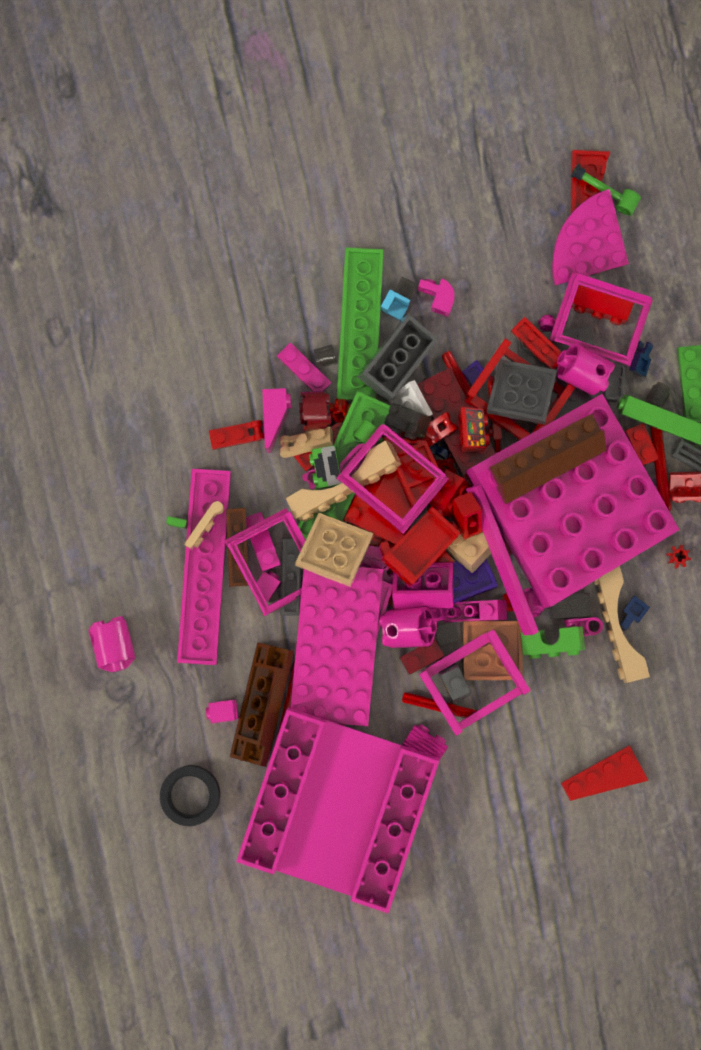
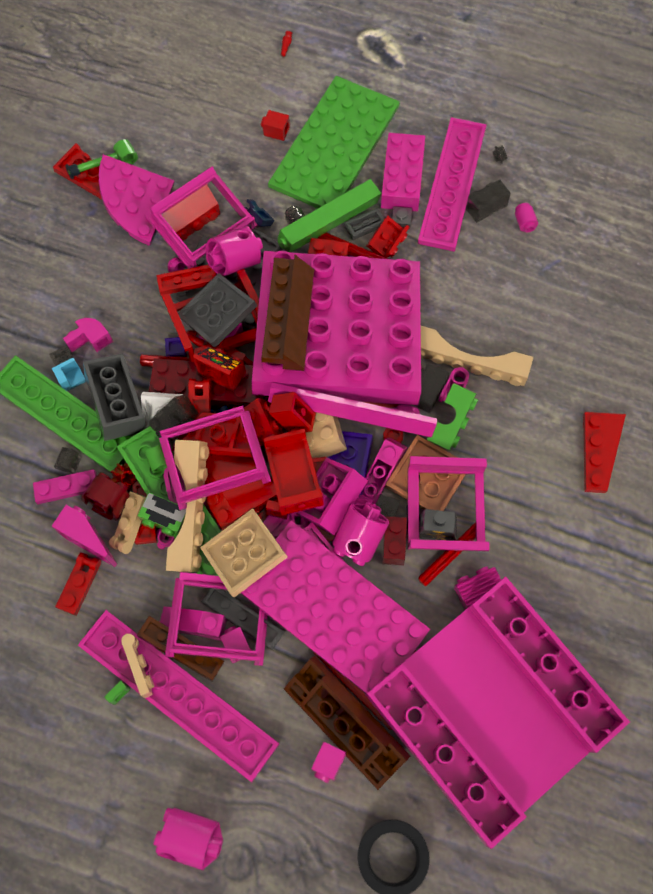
camera: 55 degrees left, 15 degrees down
dark blue plate [620,595,650,631] -> none
red gear [666,545,691,569] -> none

